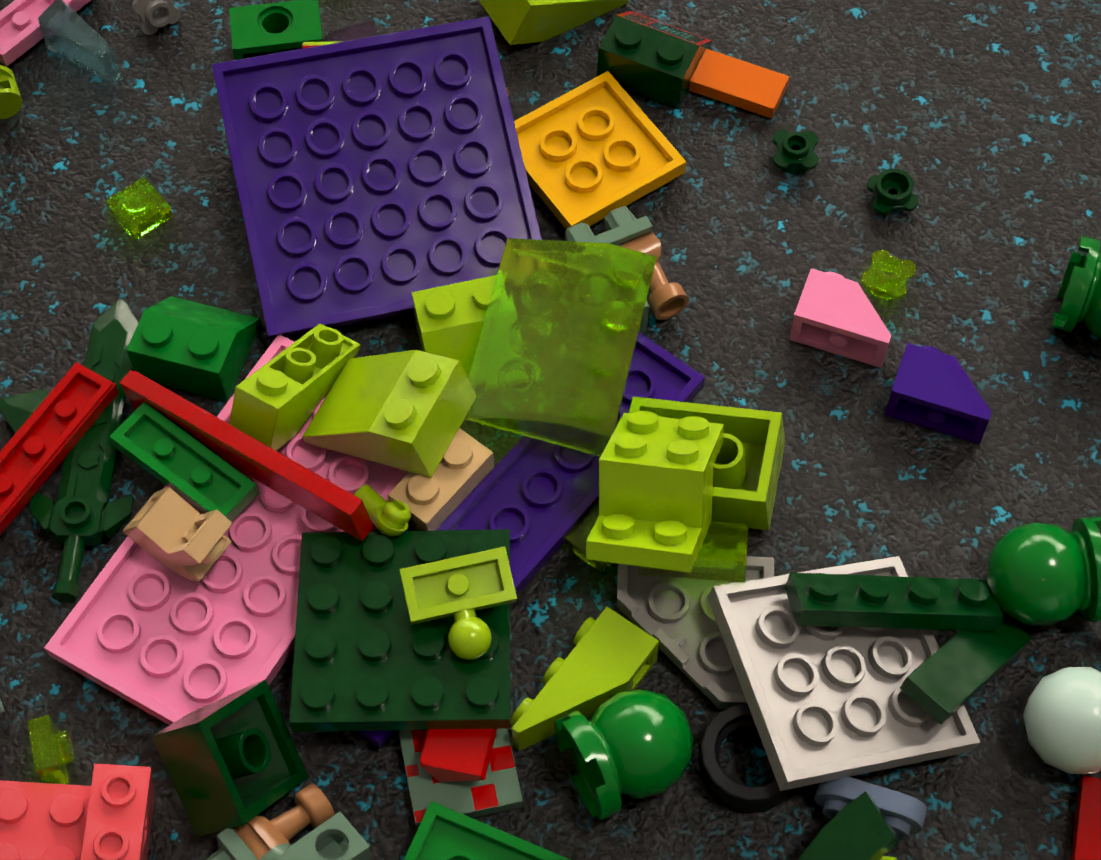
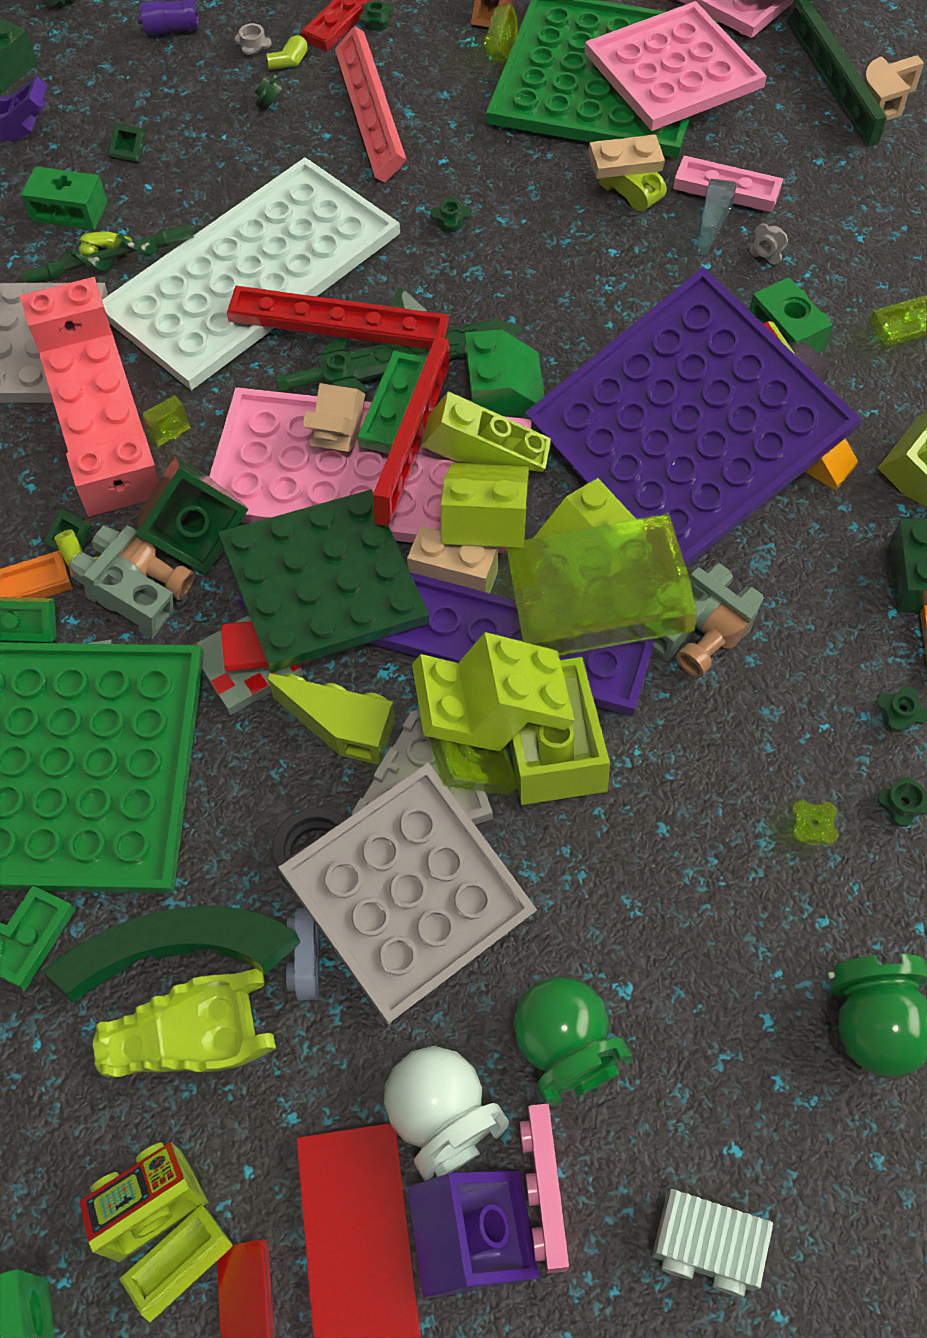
camera: 70 degrees right, 0 degrees up
clear neon green plate [105,177,173,241] -> none
lime arm [354,484,411,537] -> none
lime plate [400,546,517,660] -> none
yellow plate [514,71,686,229] -> none
green tile [554,689,694,820] -> none
dark green plate [785,572,1003,632] -> none
bright pink slope [789,268,891,368] -> none
dark purple slope [885,342,992,444] -> none
dark green tile [900,613,1032,725] -> none

